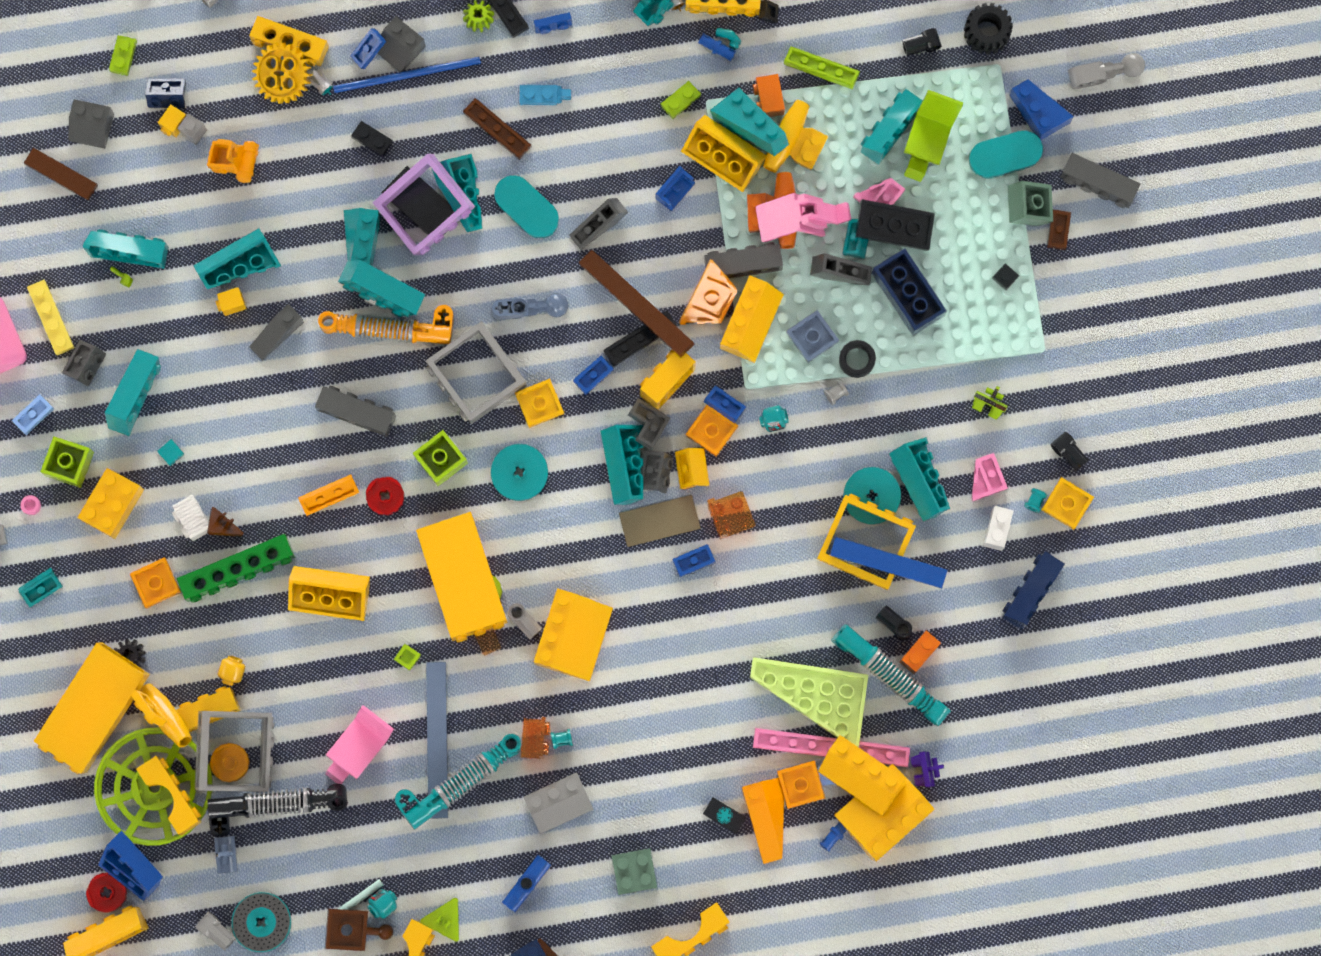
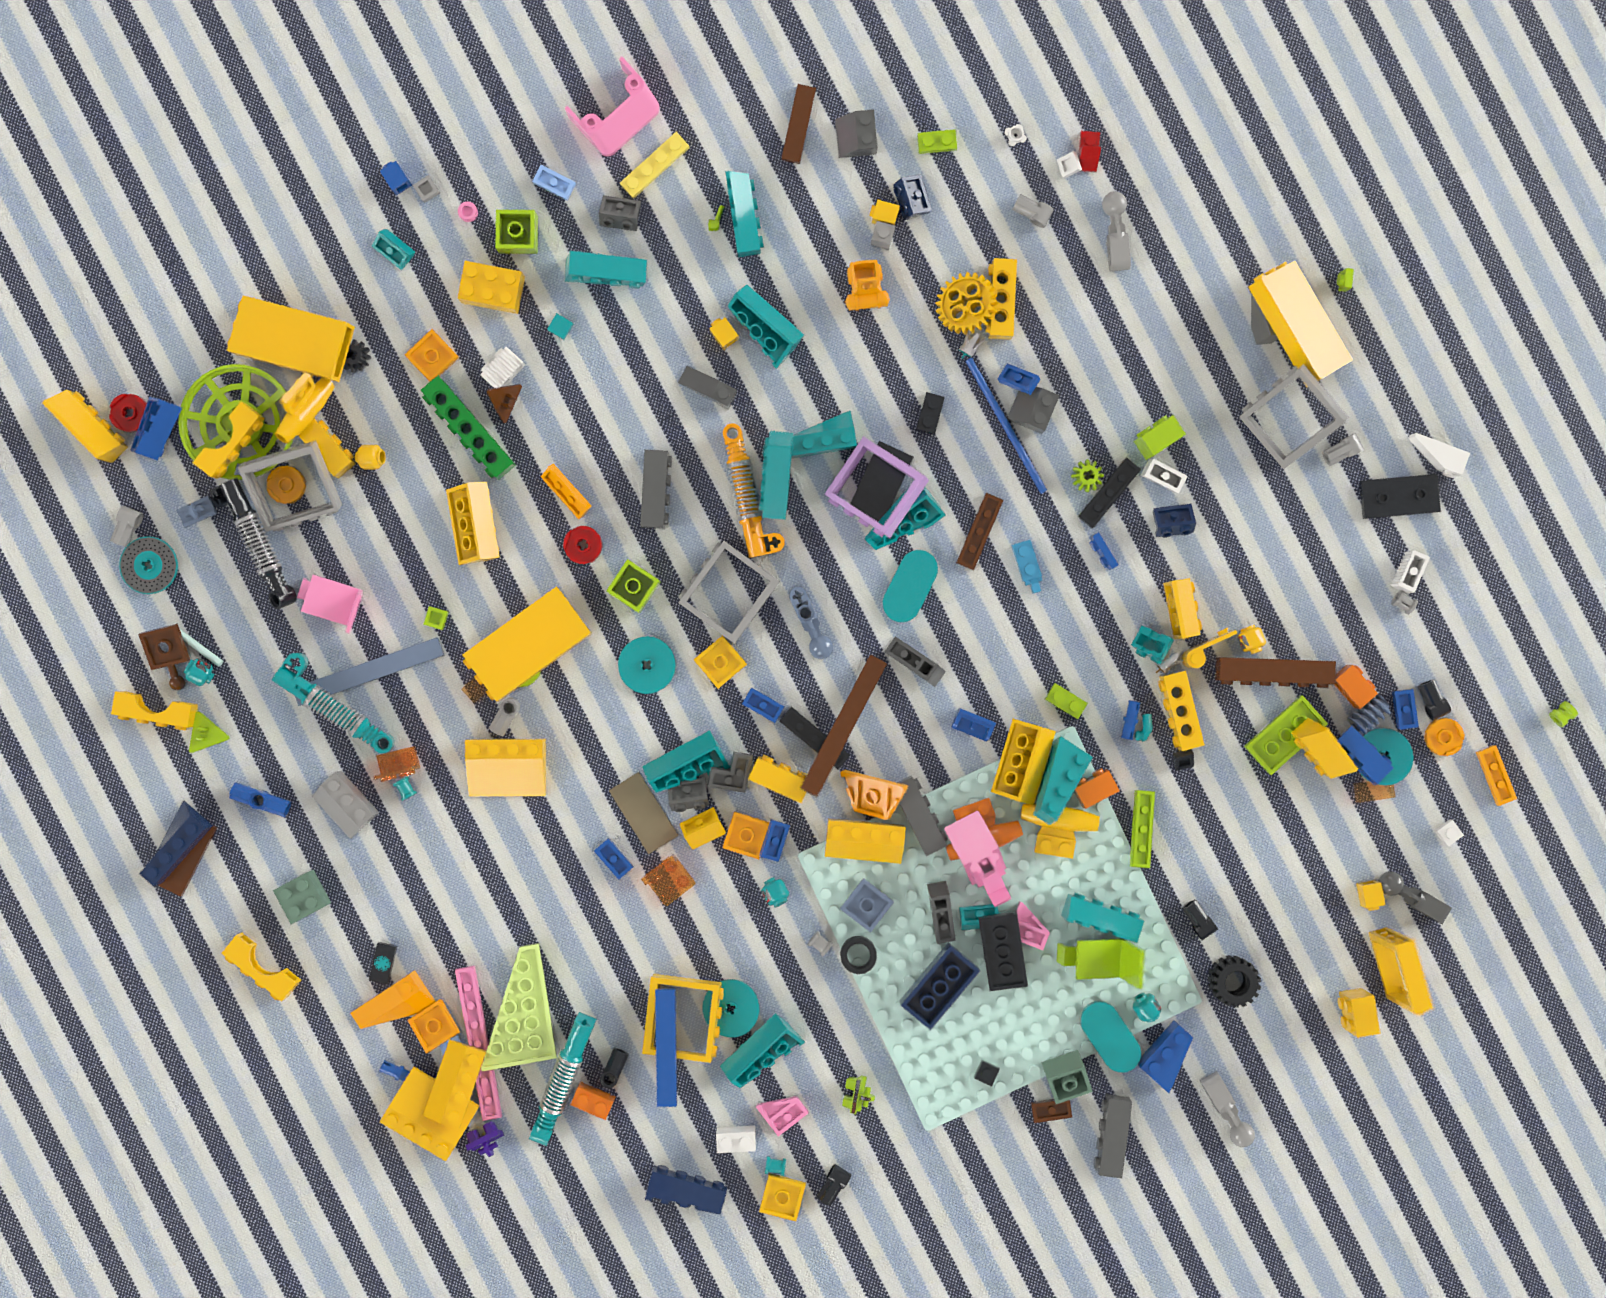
camera: 70 degrees right, 10 degrees up
none -> teal head [1132,993,1161,1023]

